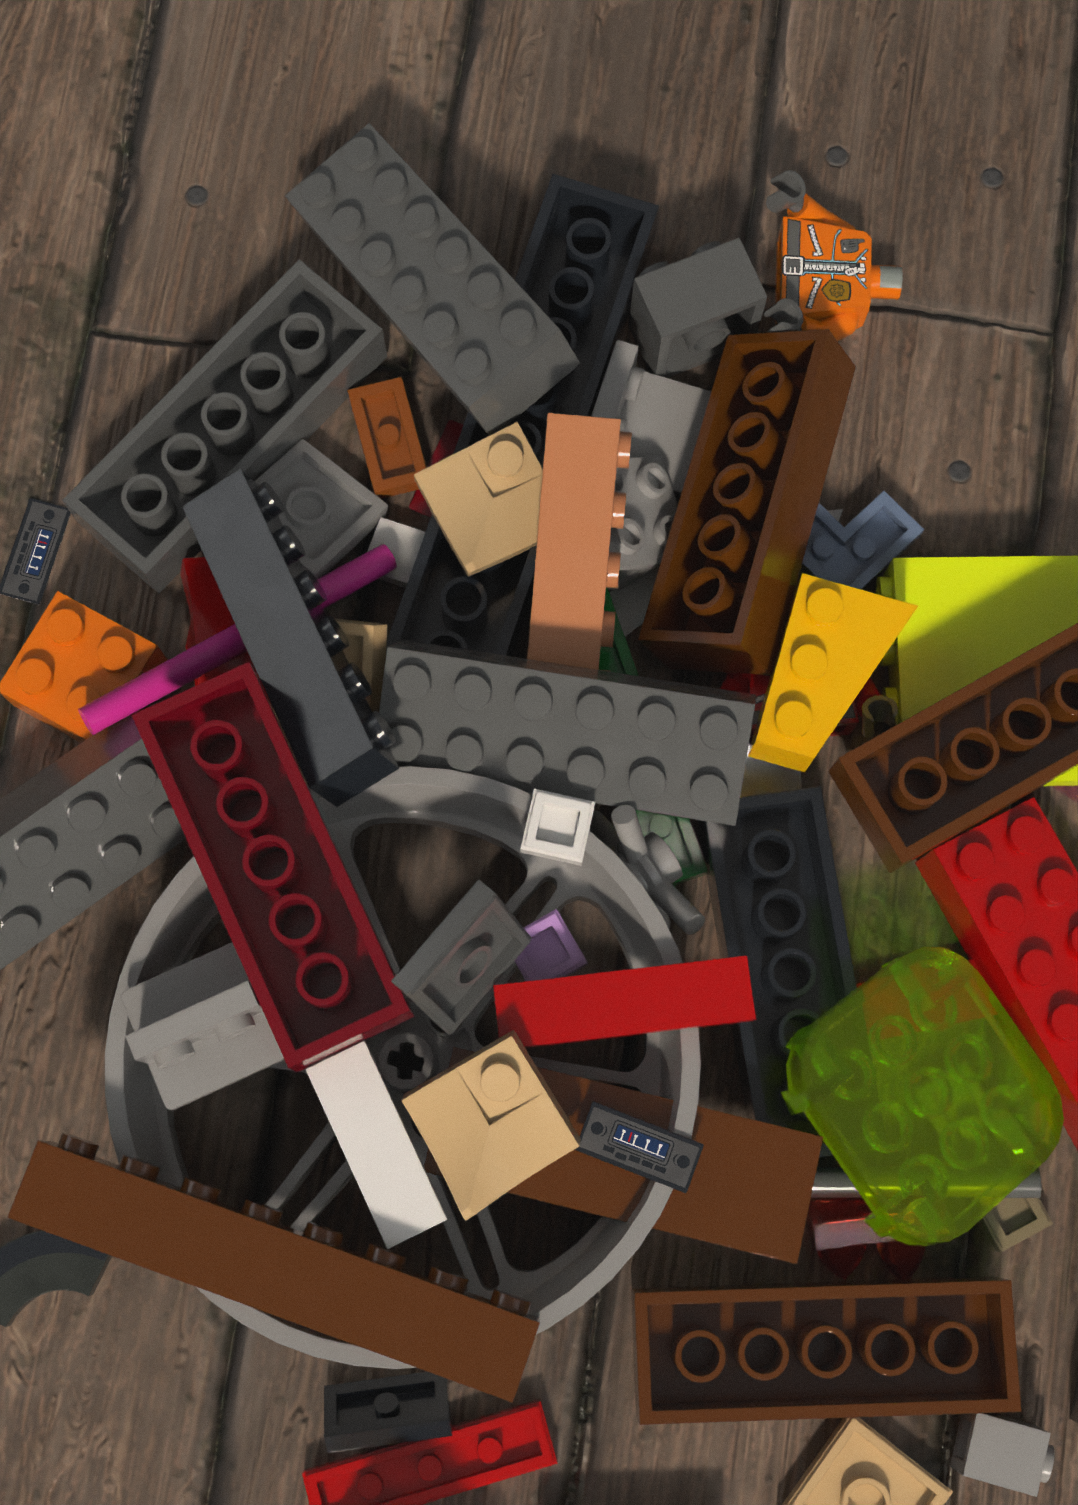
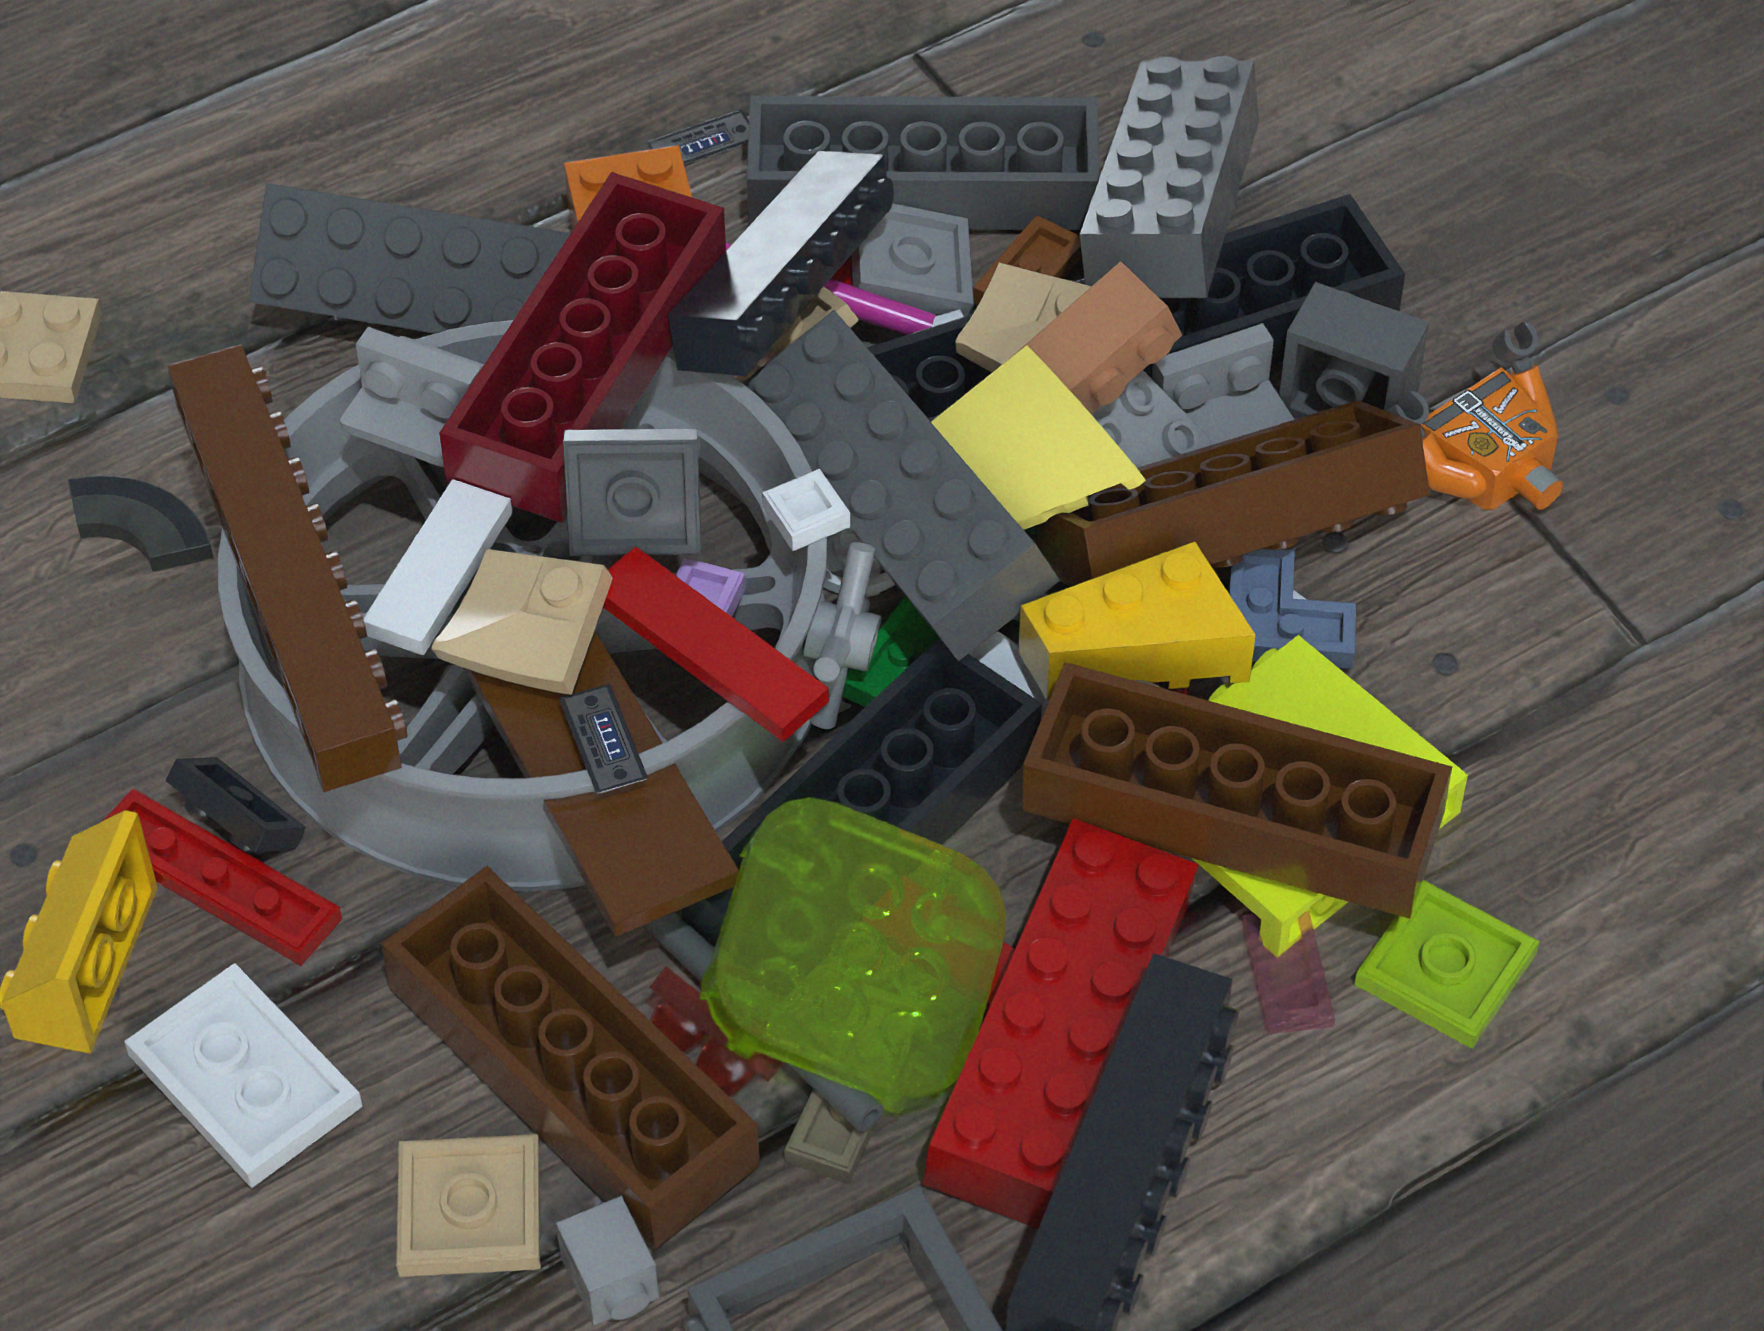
camera: 50 degrees right, 25 degrees down
none -> light yellow slope [931,345,1146,530]

